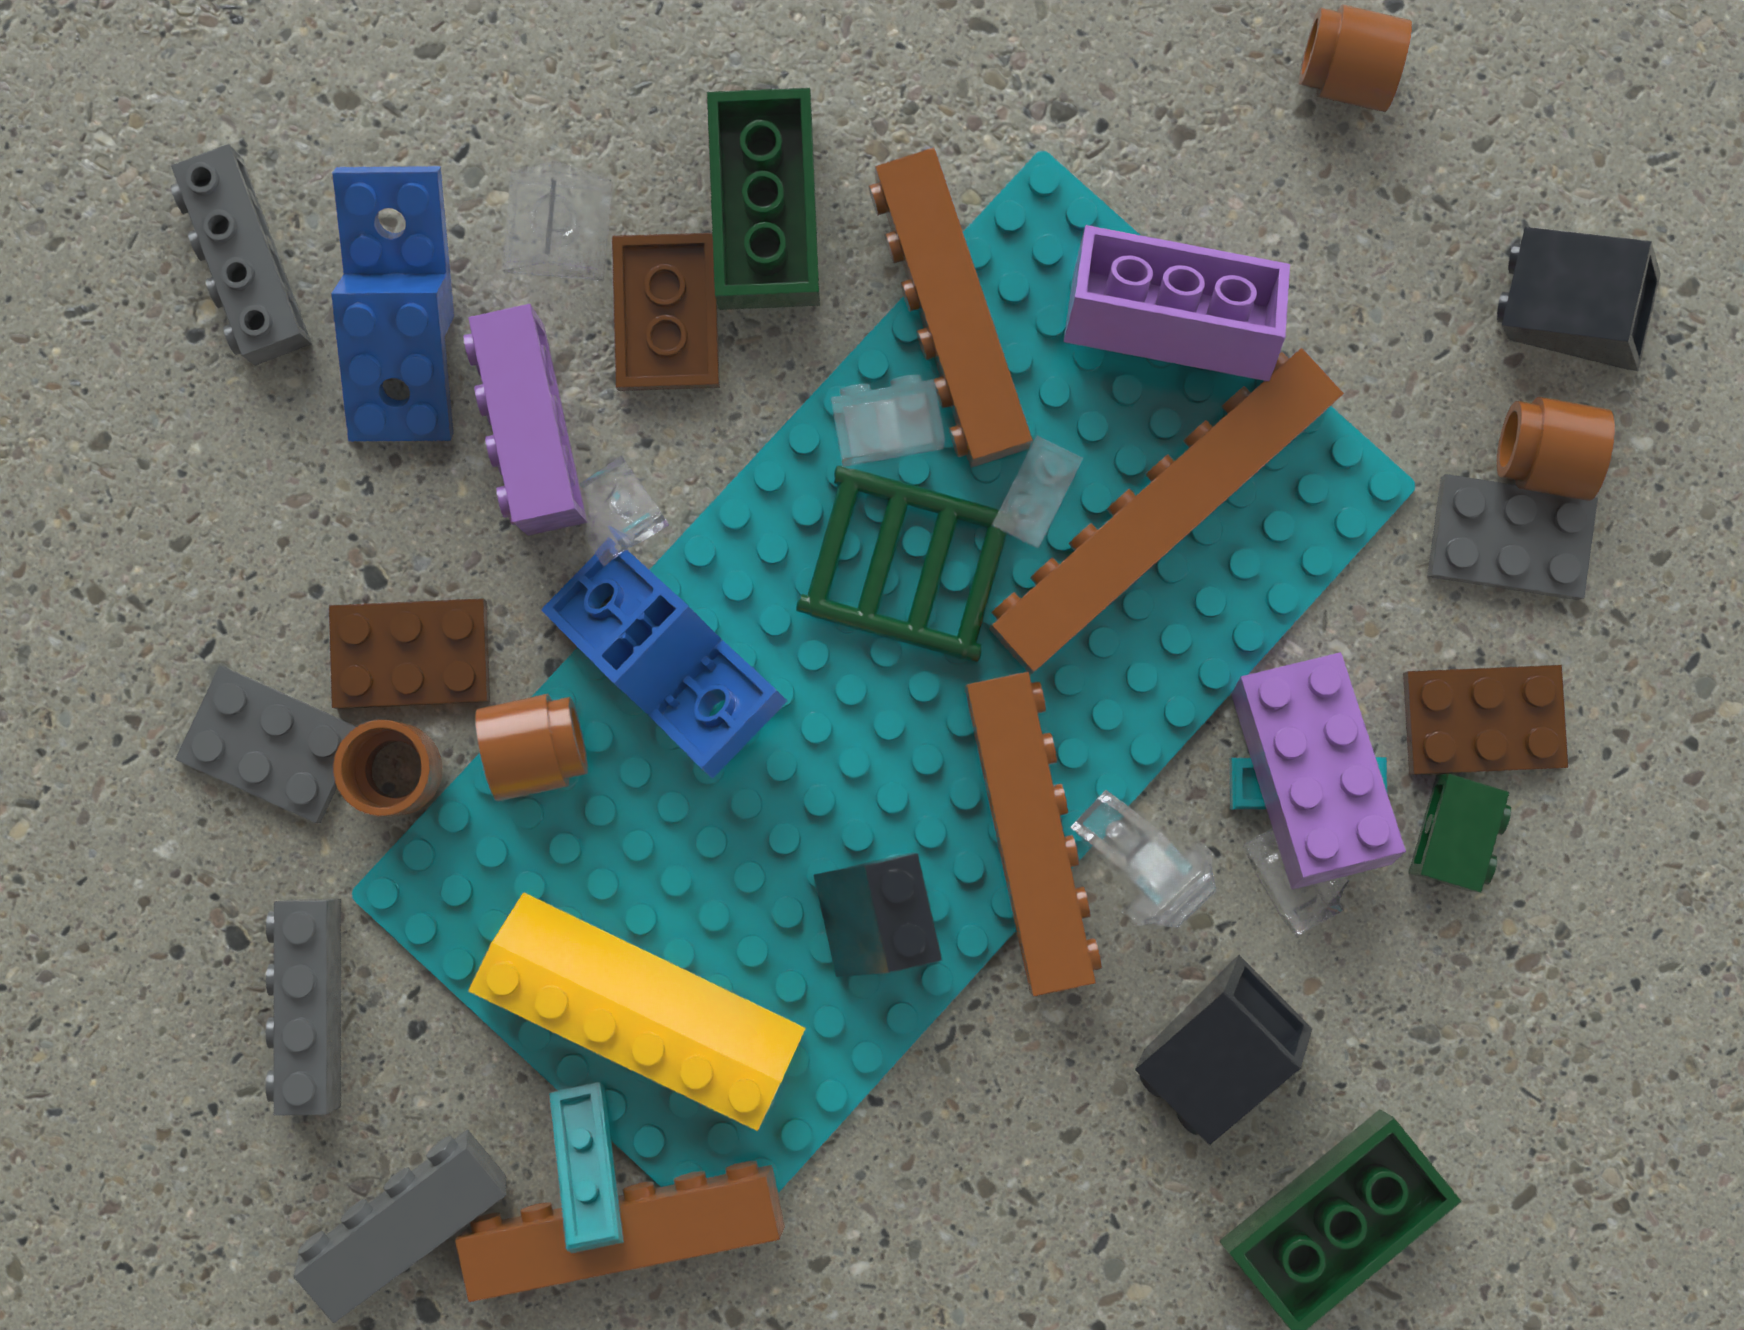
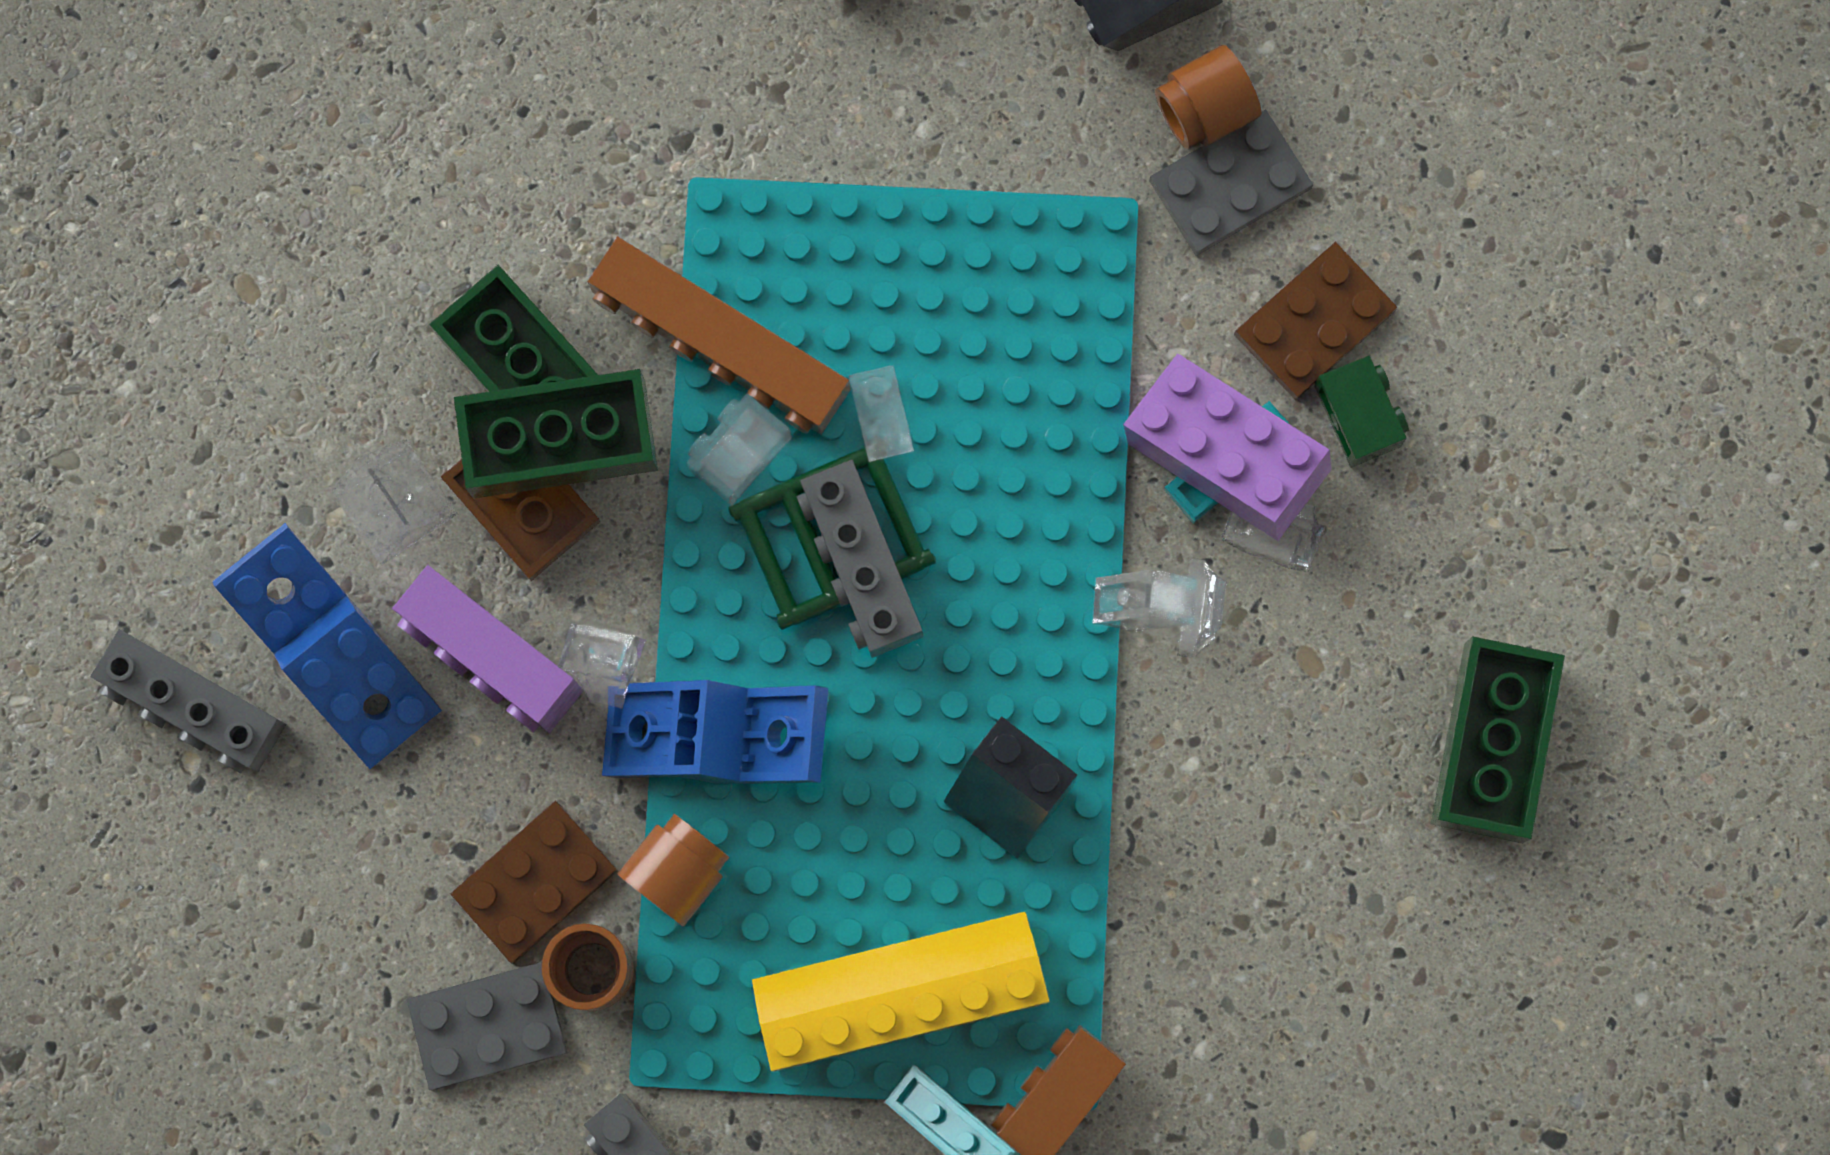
camera: 30 degrees left, 5 degrees down
dark orange brick [964,671,1102,997] -> none
dark orange brick [989,348,1344,675] -> none
medium lavender brick [1064,225,1290,381] -> none
black slope [1135,955,1313,1145] -> none
none -> dark green brick [454,369,658,499]
none -> dark grey brick [796,460,923,658]

